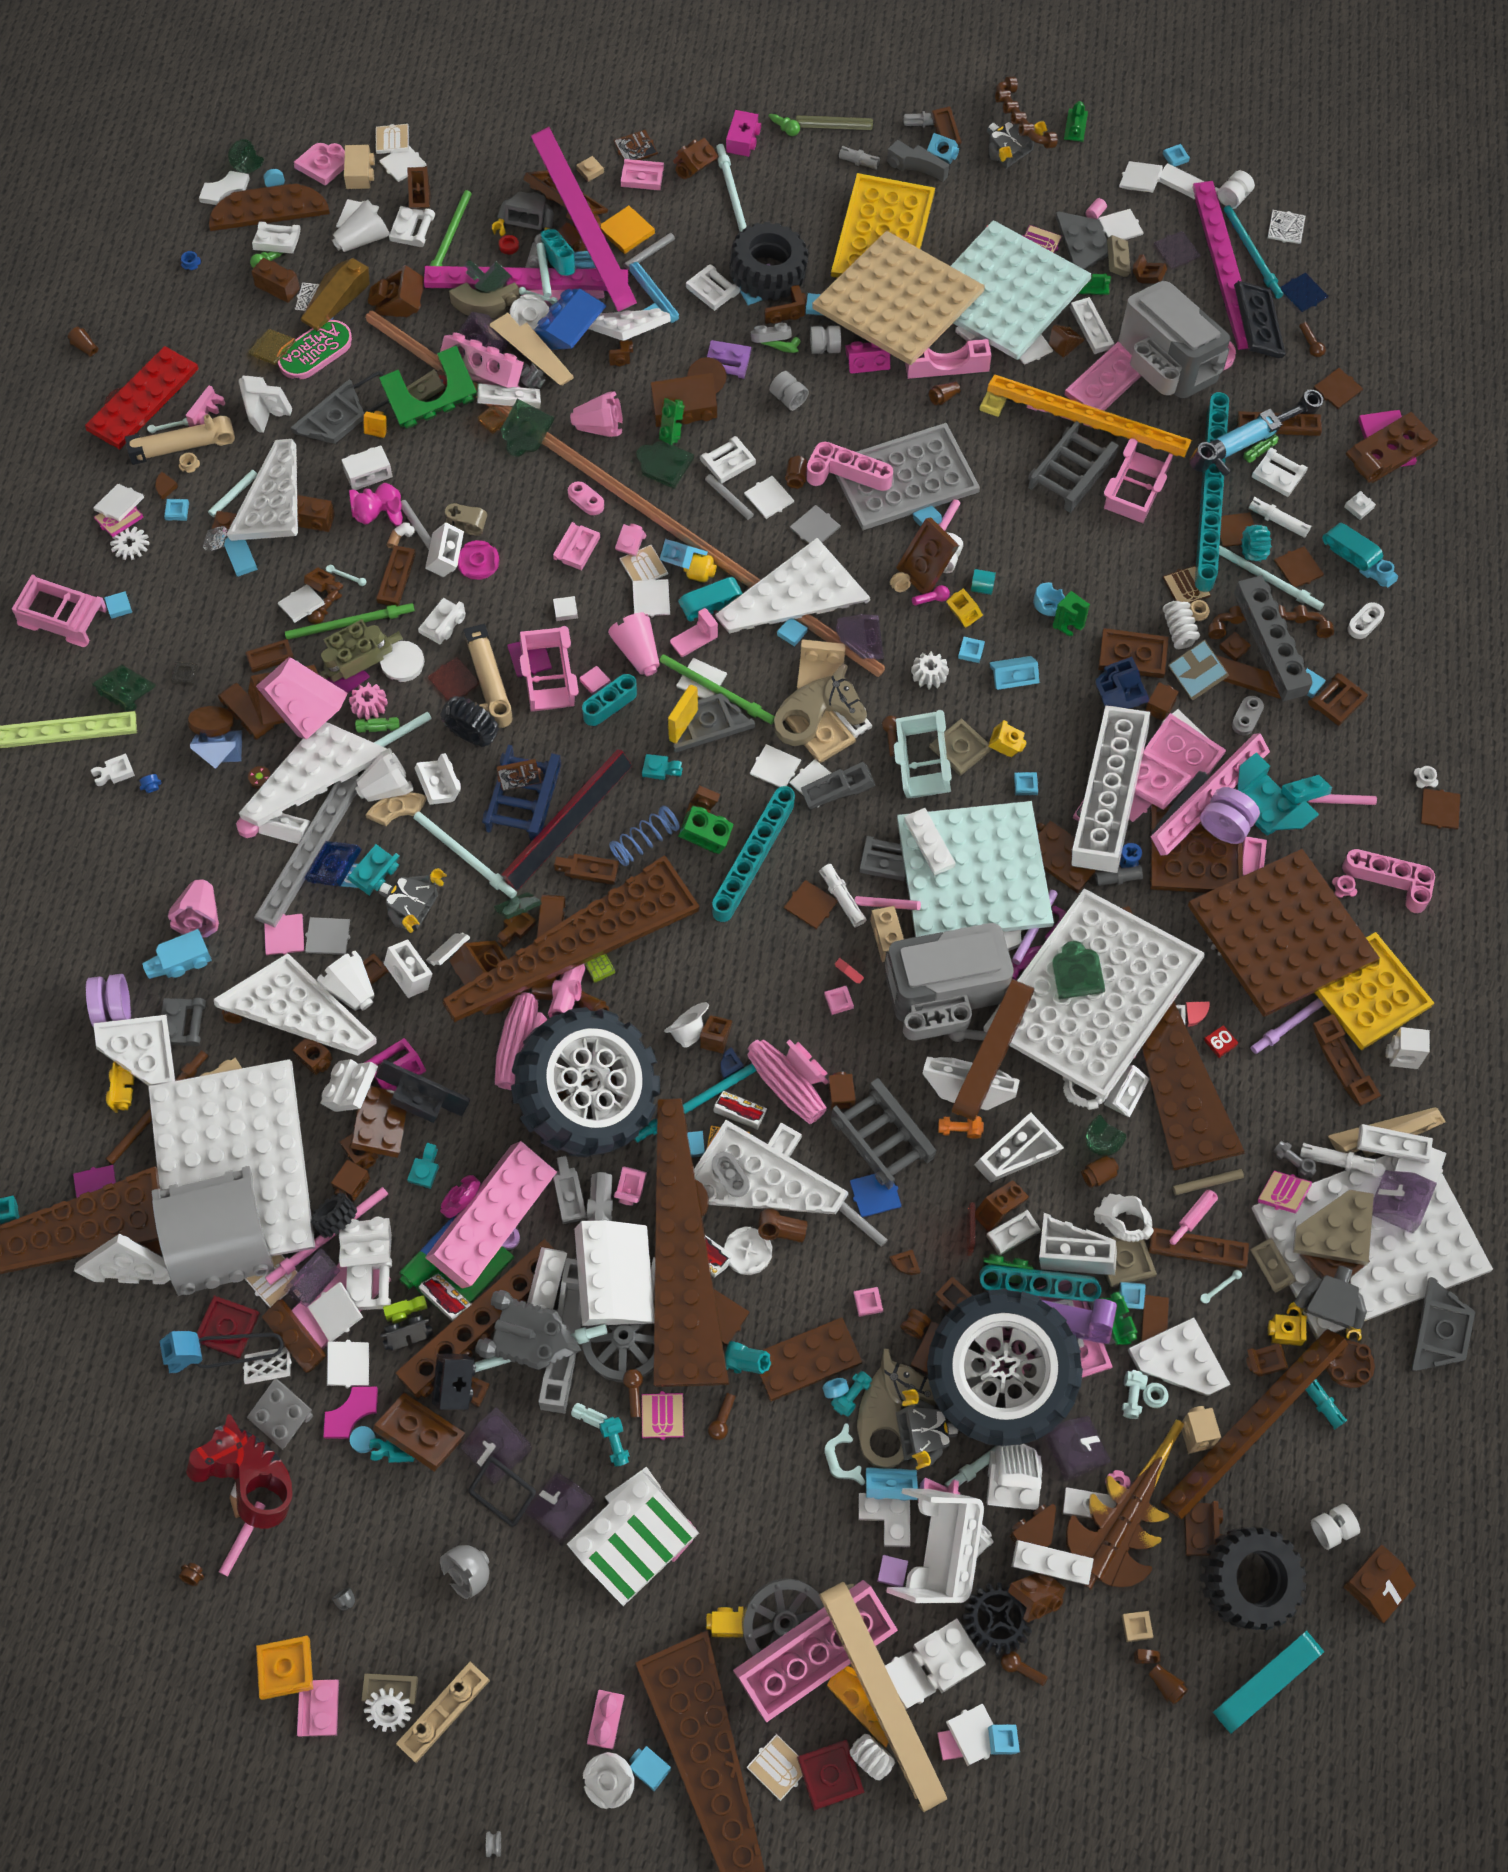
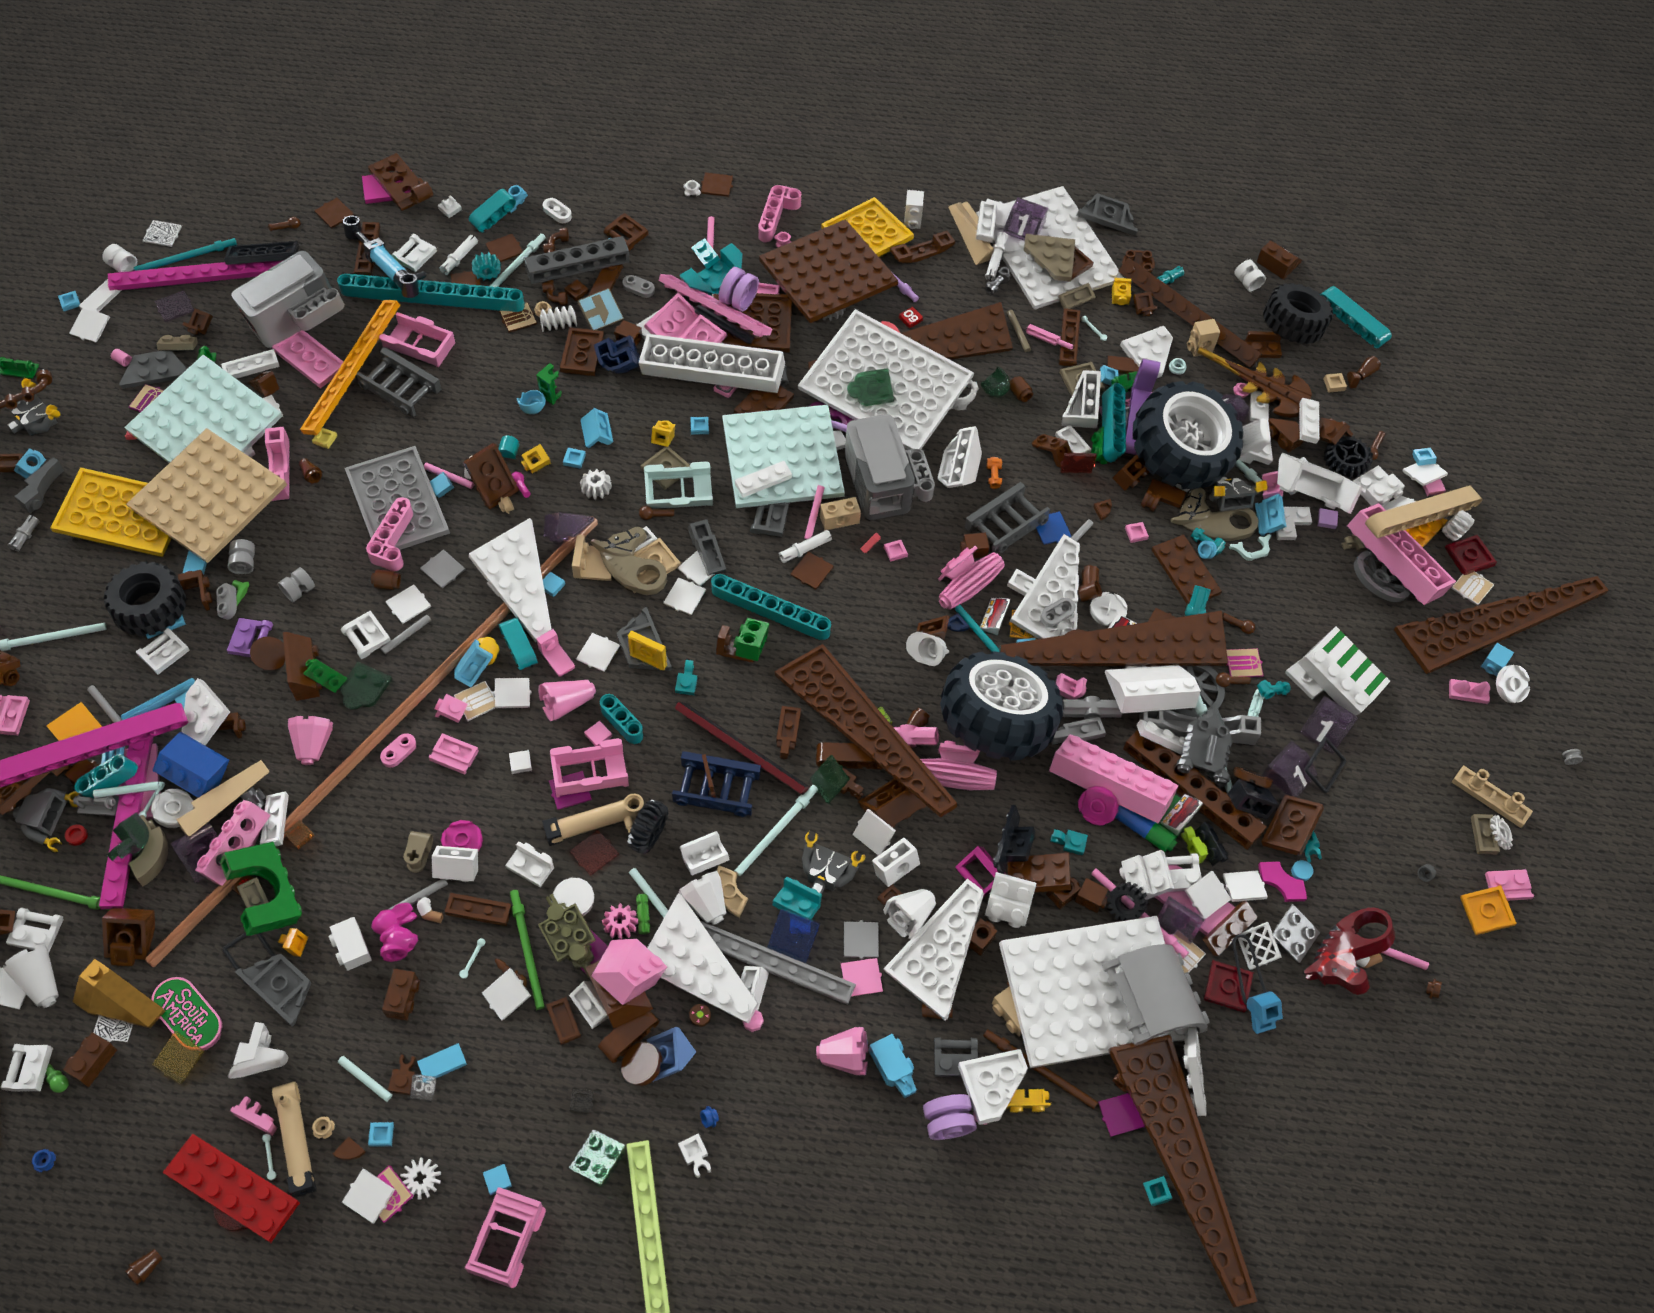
camera: 95 degrees left, 5 degrees down
white wing [226,439,298,541] -> none
reddish brown plate [304,567,343,600] -> none
light grey cylinder [440,1545,489,1599] -> none
clear green plate [501,398,554,457] -> none
medium blue piece [609,806,680,866] -> none
bright green bar [659,654,775,724] -> none
yellow brick [707,1607,743,1637] -> none
dark pink bracket [845,341,890,373] -> none
reddish brown beam [952,979,1035,1121] -> none
white wedge [974,1113,1064,1183] -> none
white piece [1094,1194,1154,1242] -> none
white piece [1098,209,1143,240] -> none
light aqua bar [1122,1370,1148,1419] -> none
piece [1258,1171,1312,1214] -> none
clear blue piece [1280,273,1328,312] -> none
dark grey torso [1287,1266,1367,1341] -> none
none -> reddish brown tile [1233,767,1273,788]

